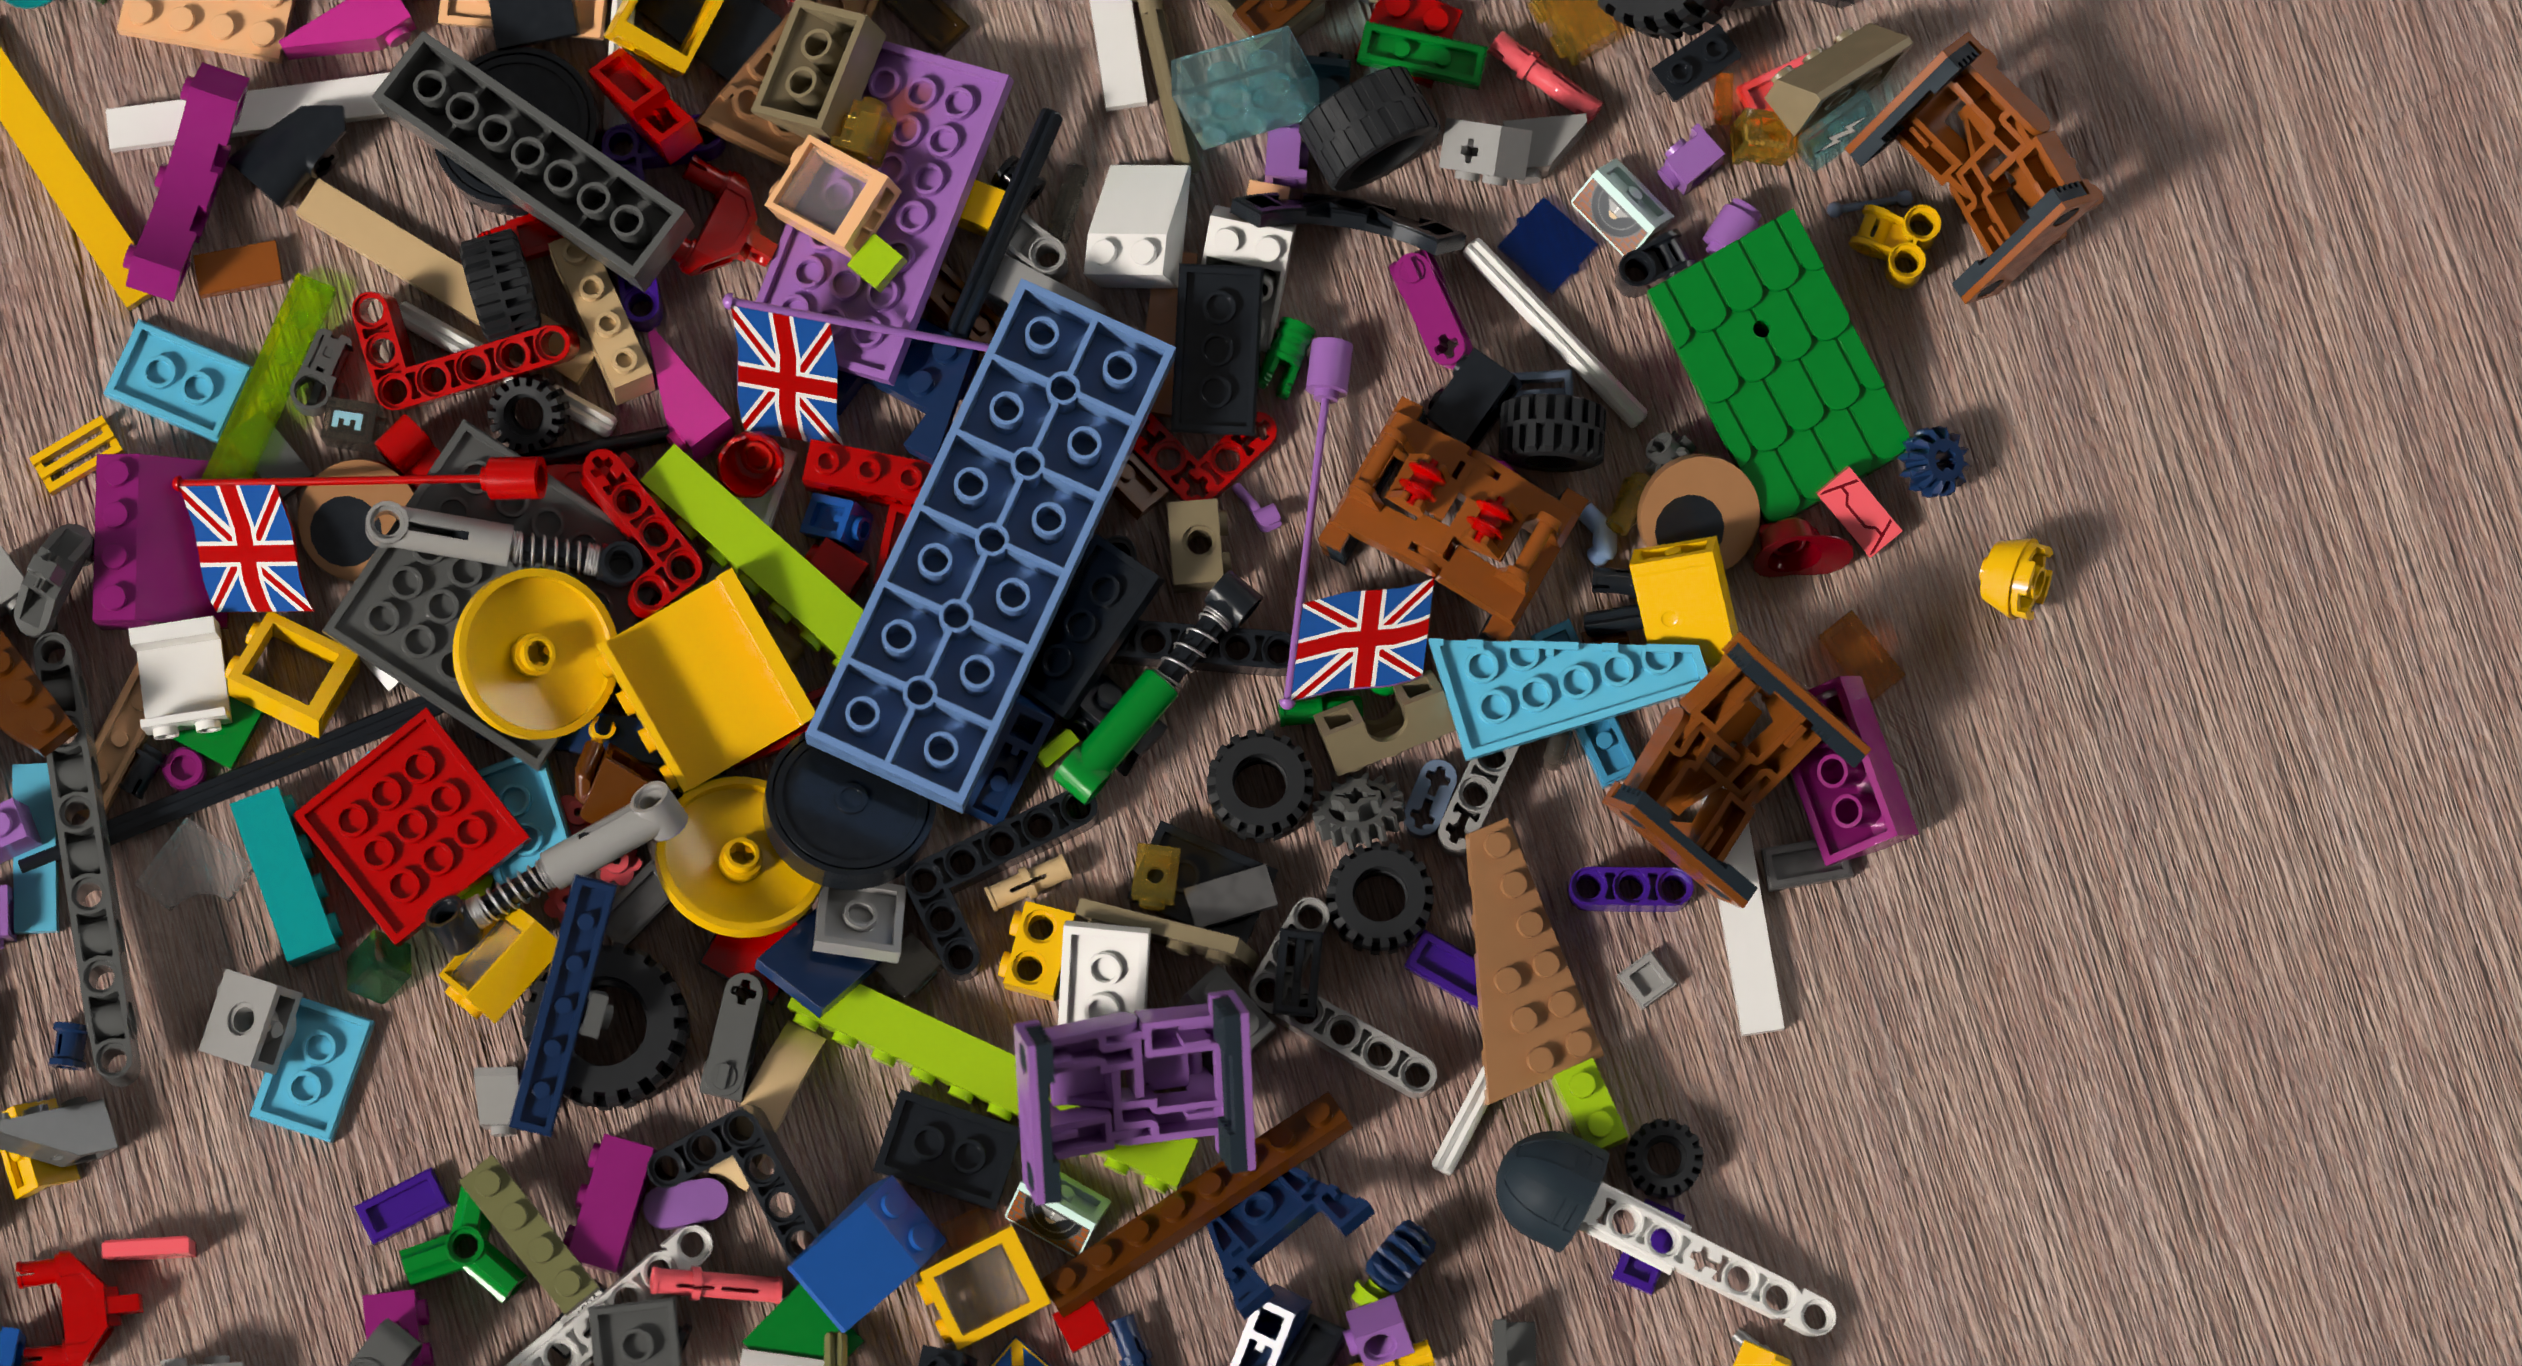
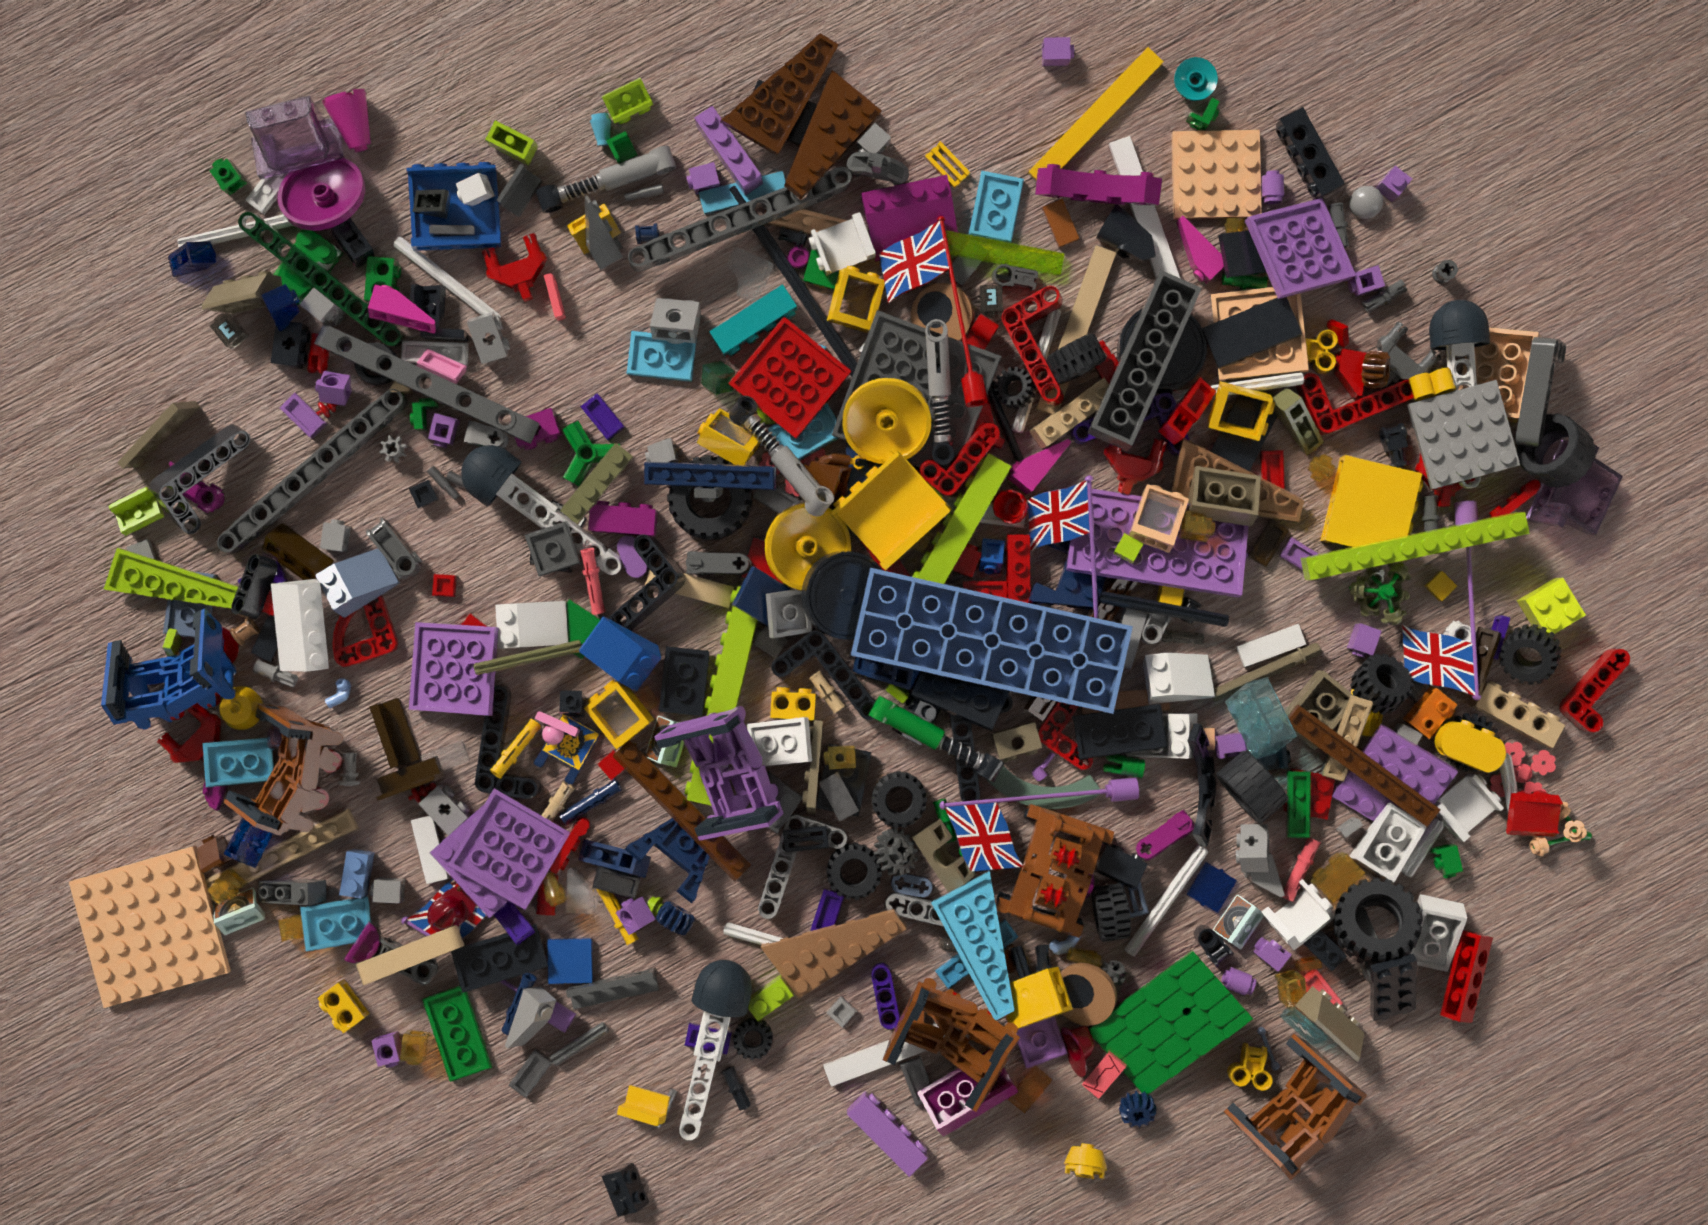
camera: 80 degrees right, 10 degrees up
none -> black axle [721,1066,751,1111]
none -> medium lavender brick [847,1091,928,1177]
none -> sand green tile [986,767,1100,809]
none -> medium lavender tile [1016,1017,1068,1068]
none -> white panel [1262,879,1335,950]

